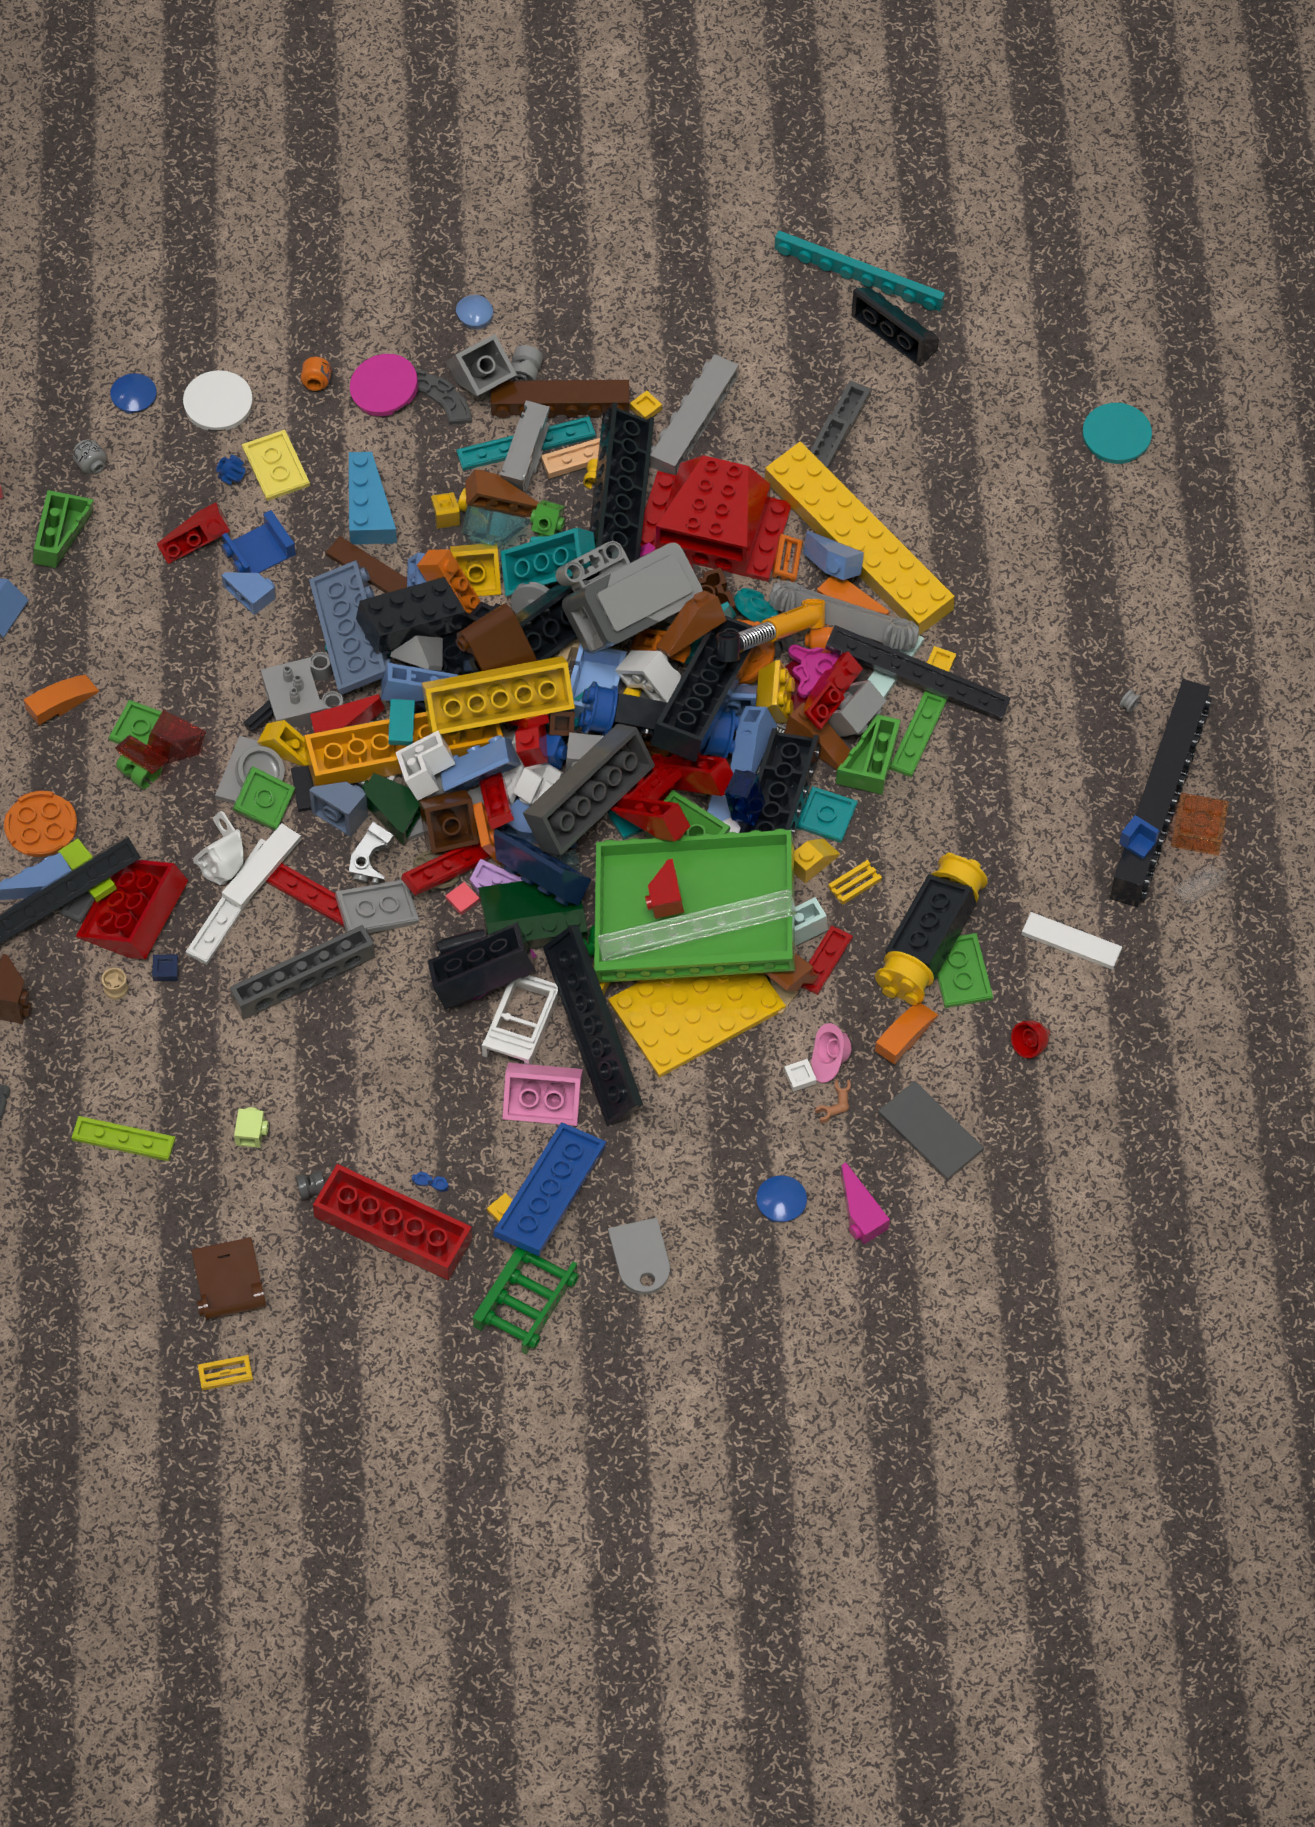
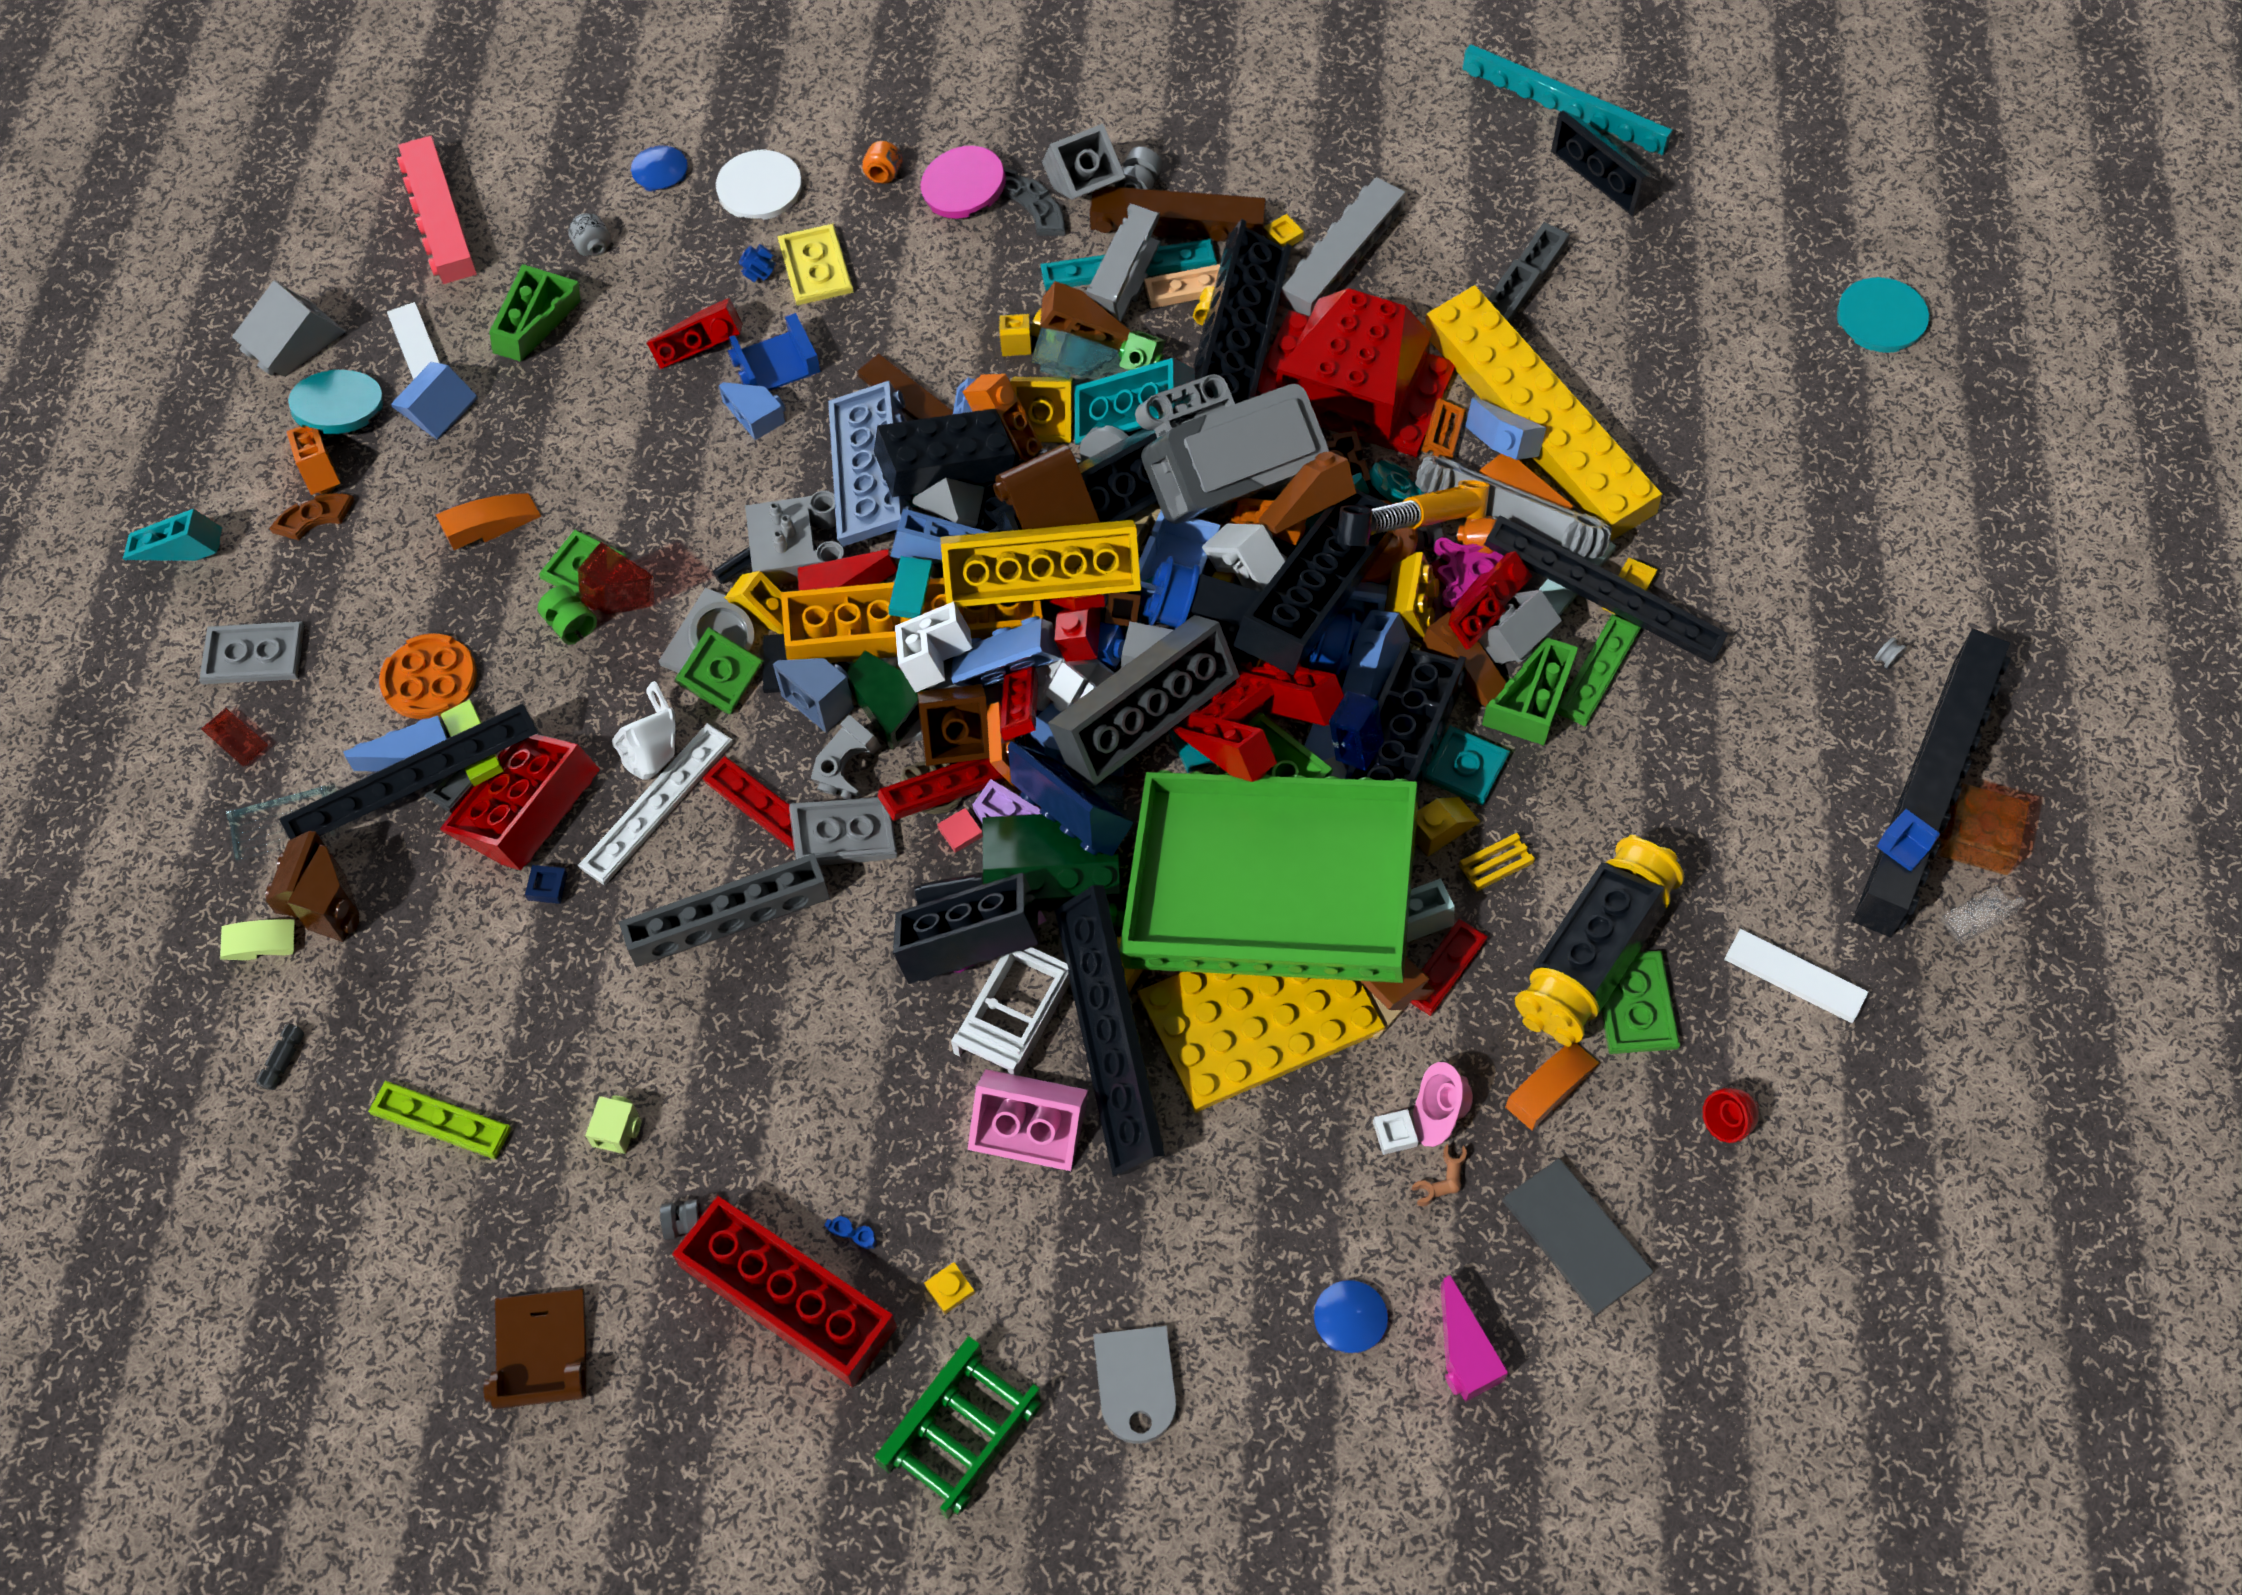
camera: 10 degrees right, 0 degrees up
tan wheel [101,968,128,1000] -> none
clear red tile [115,735,168,774] -> none
yellow tile [198,1355,253,1391] -> none
white tile [222,823,301,909] -> none
dark azure wedge [349,452,397,544] -> none
medium blue hat [456,295,493,330] -> none
blue plate [493,1122,606,1256] -> none
clear tile [597,889,797,961] -> none
red slope [645,858,684,919] -> none

